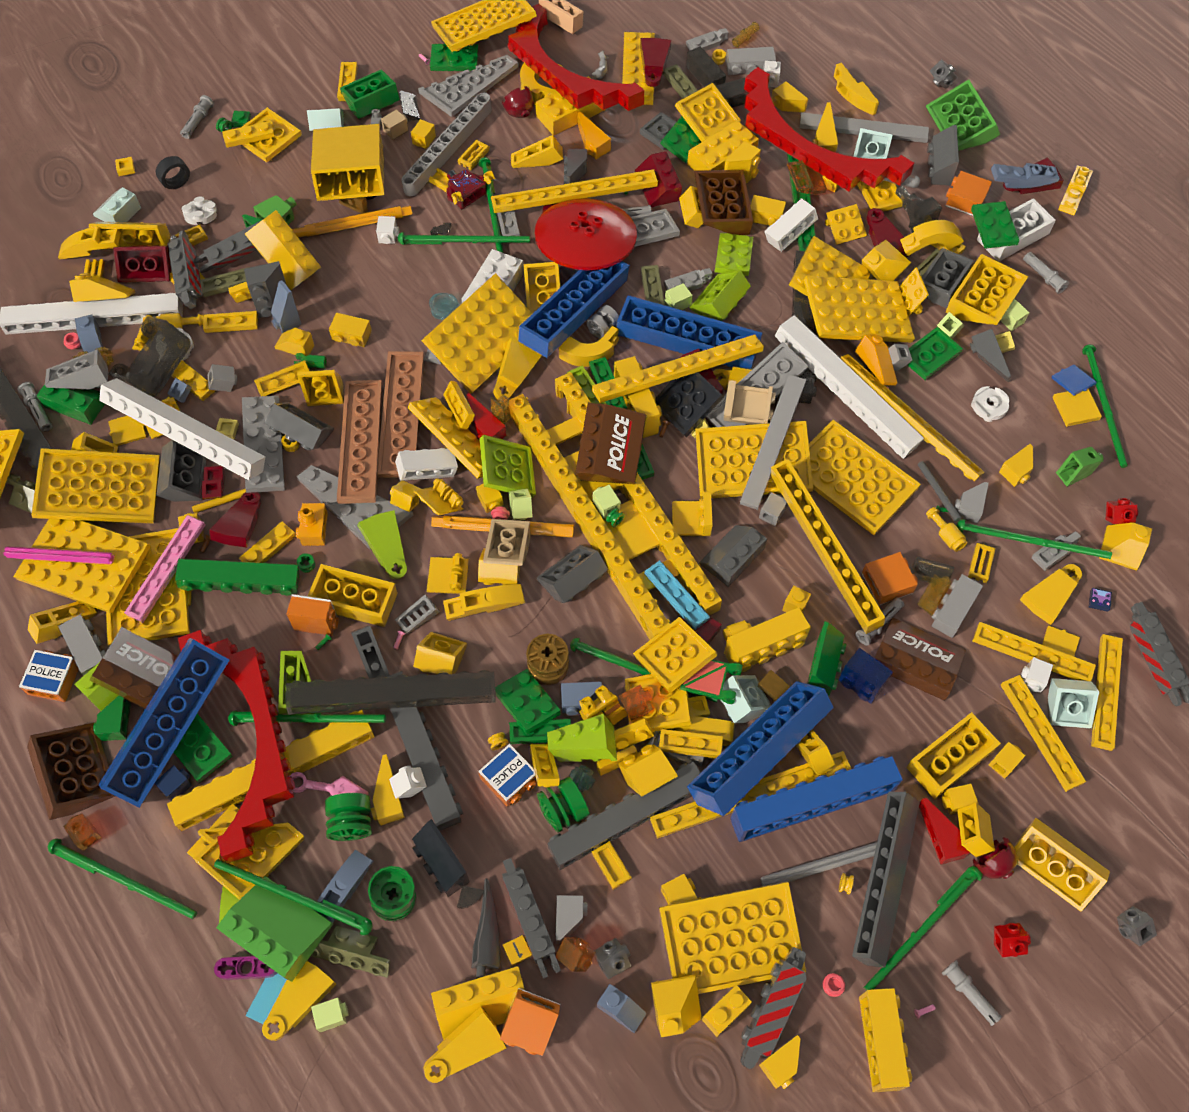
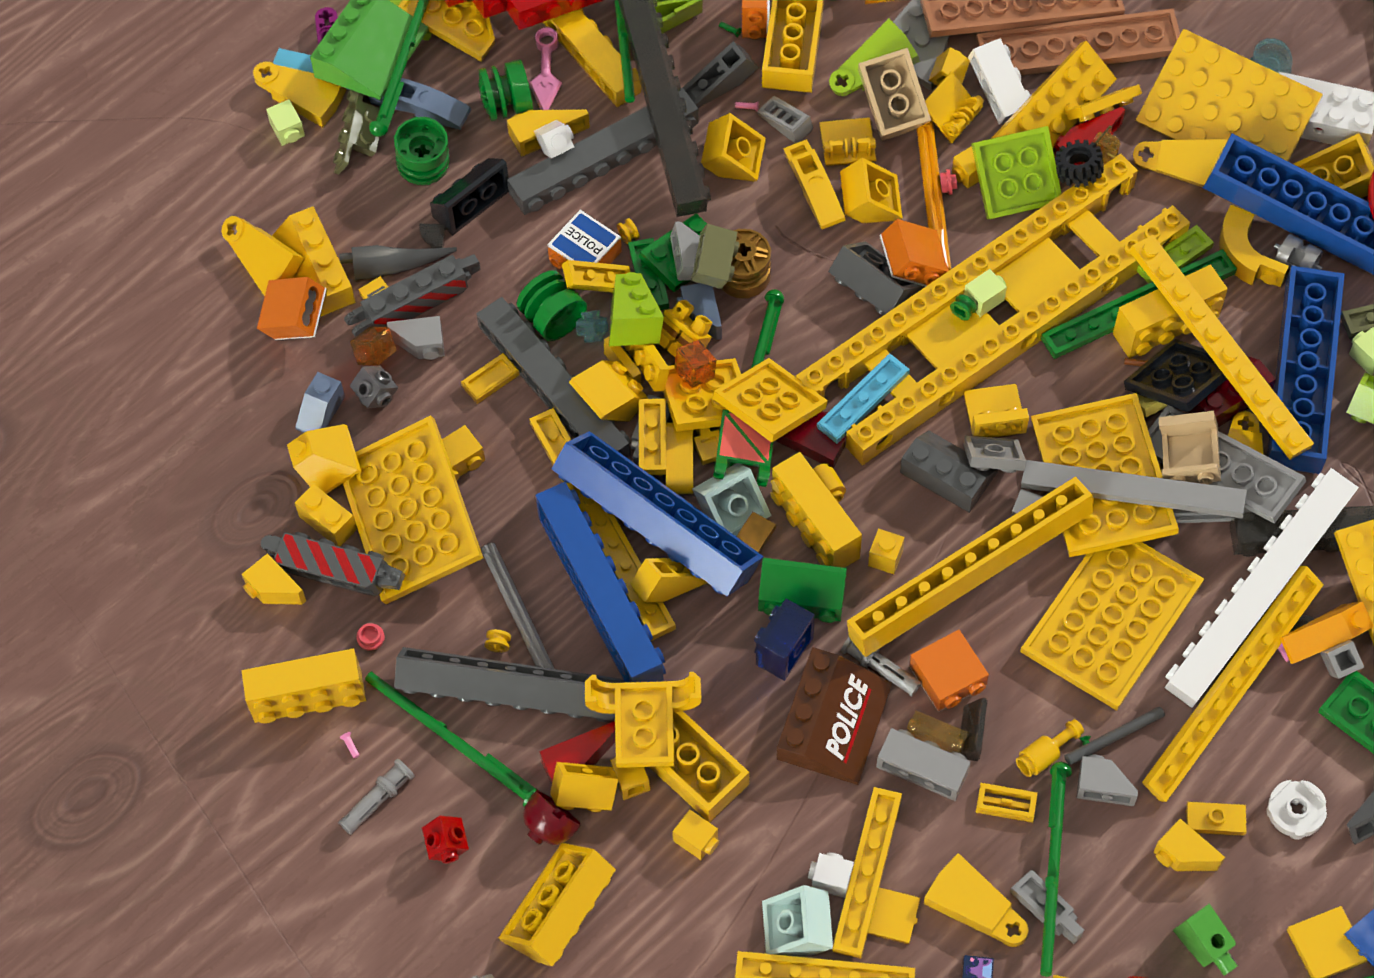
camera: 85 degrees right, 0 degrees up
tan slope [483,519,531,566] -> none
yellowish green brick [509,489,532,520] -> none
reddish brown slope [575,403,646,485] -> none
yellow plate [1001,675,1086,792] -> none
none -> yellow piece [585,672,701,768]
none -> light grey slope [670,222,700,280]
none -> olive brick [691,224,739,289]
none -> tan slope [858,48,931,141]
none -> orange piece [880,219,949,287]
none -> light grey plate [963,435,1026,473]
none -> black tyre [1055,140,1104,187]
none -> yellow plate [1186,802,1246,836]

